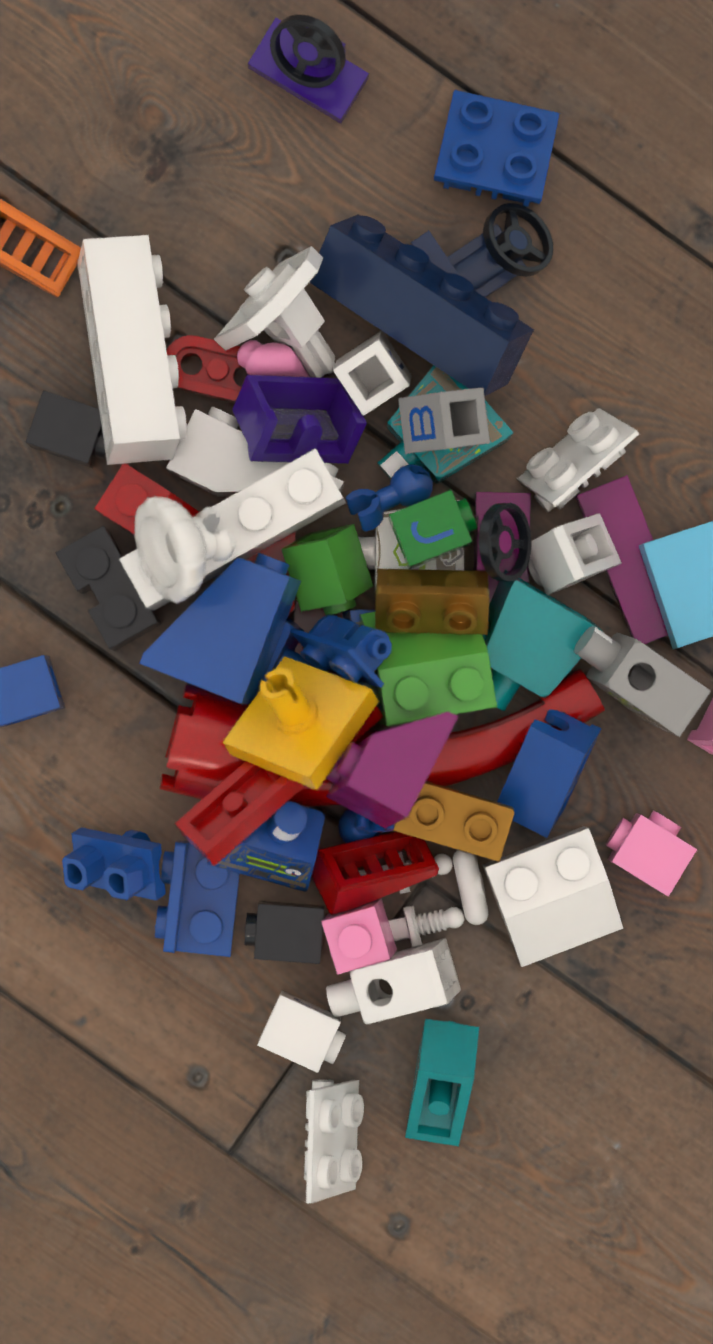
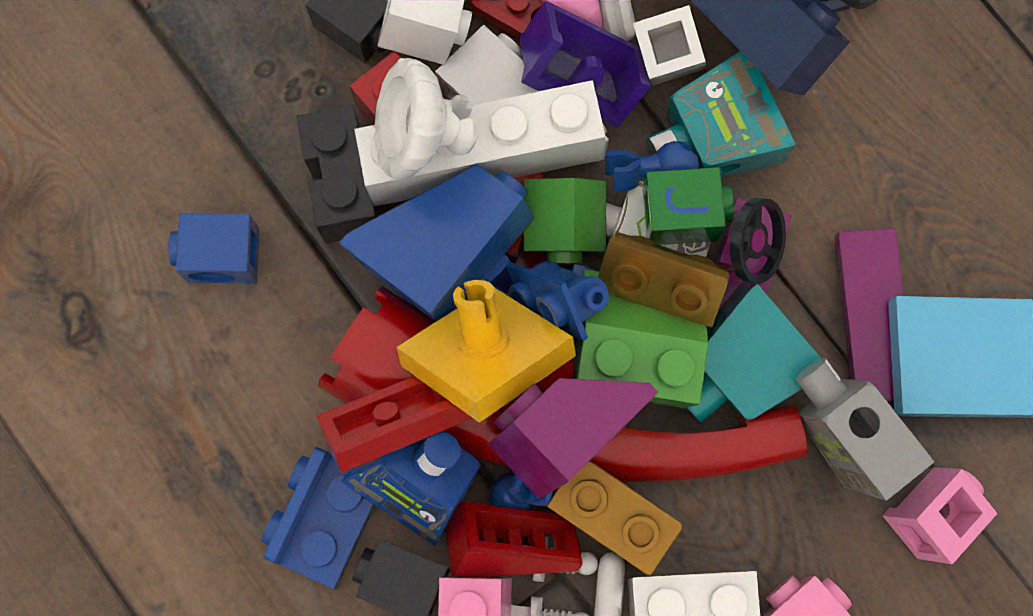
camera: 25 degrees right, 10 degrees down
blue hips [62,827,166,900] -> none
light grey brick [398,387,490,454] -> none
blue hinge [497,710,601,838] -> none
white hinge [517,408,639,513] -> none
white slope [528,513,622,595] -> none

